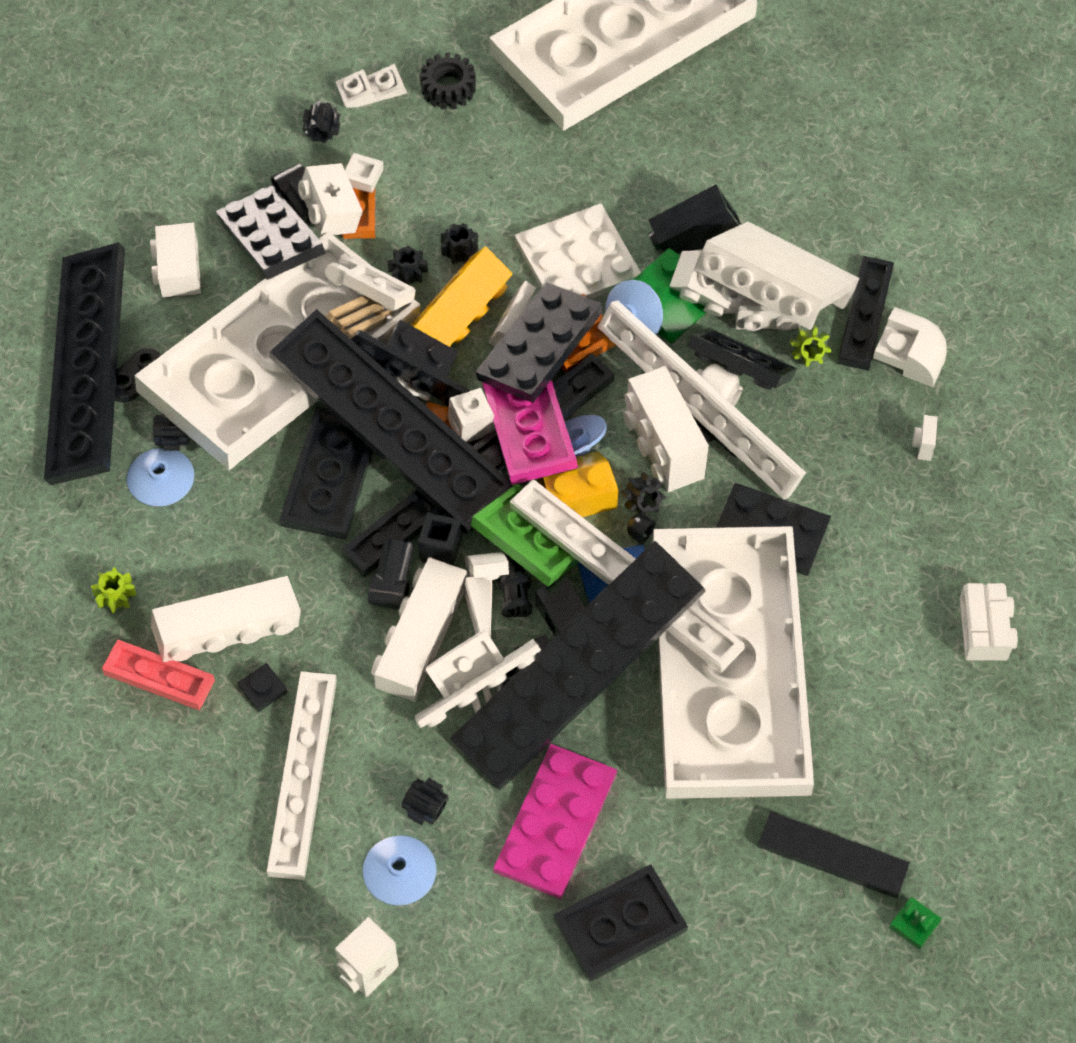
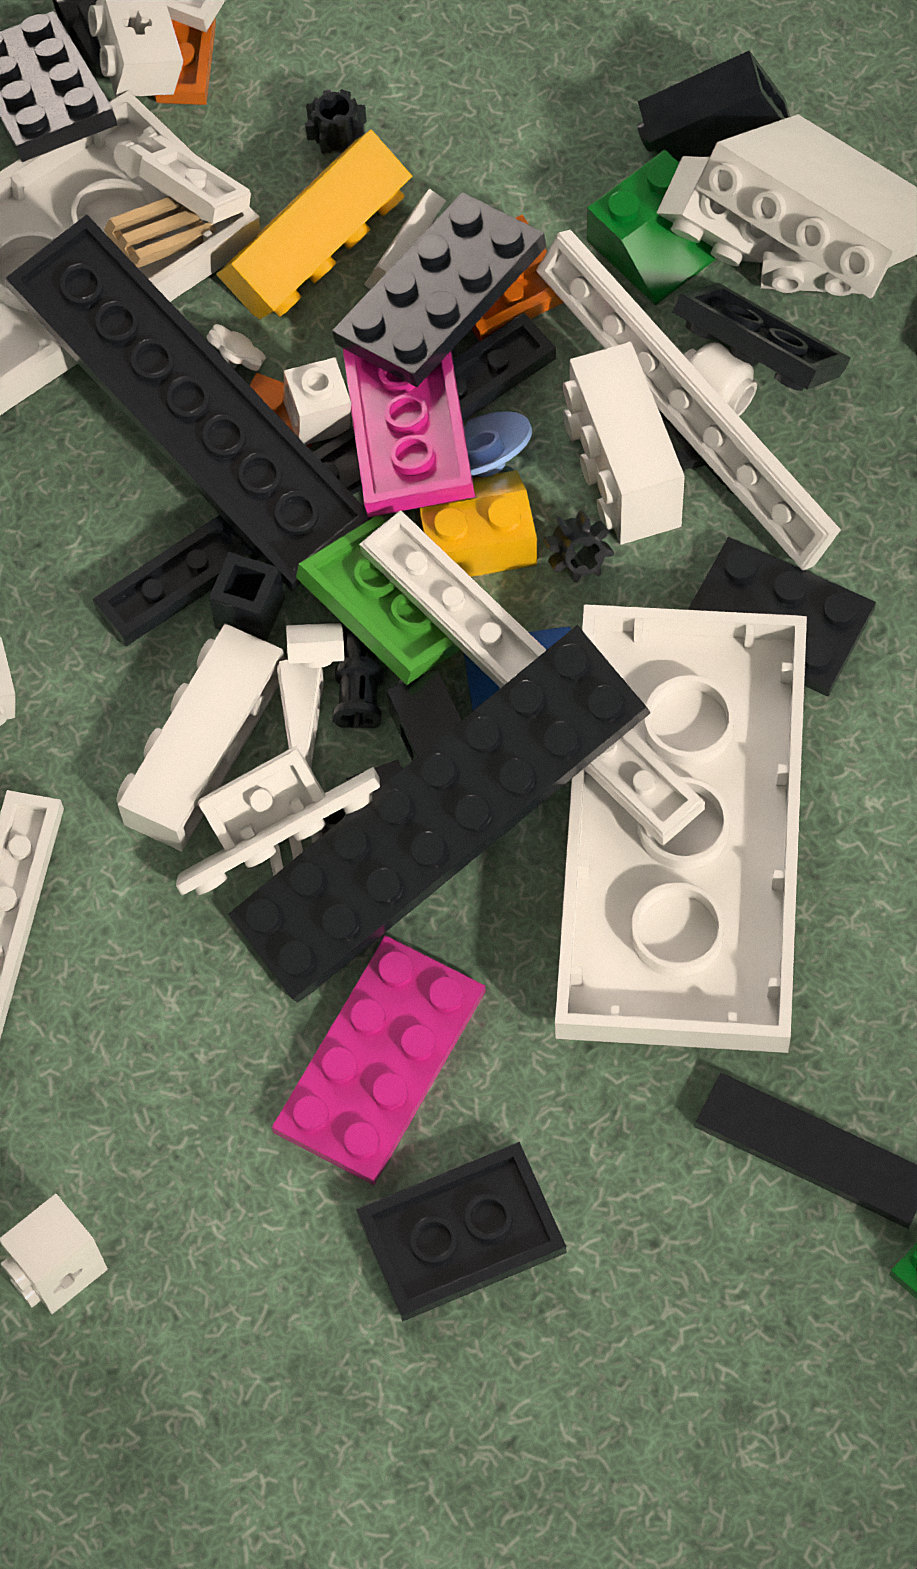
camera: 10 degrees right, 5 degrees up
black plate [279,406,373,540] -> none
black bracket [351,320,471,407] -> none
light blue dish [363,836,436,905] -> none
black piece [368,538,415,610] -> none
black gear [387,246,428,285] -> none
black gear [401,777,449,826] -> none
white plate [515,204,641,299] -> none
light blue dish [606,280,663,335] -> none
black hinge [627,514,656,544] -> none
lime gear [789,324,831,367] -> none

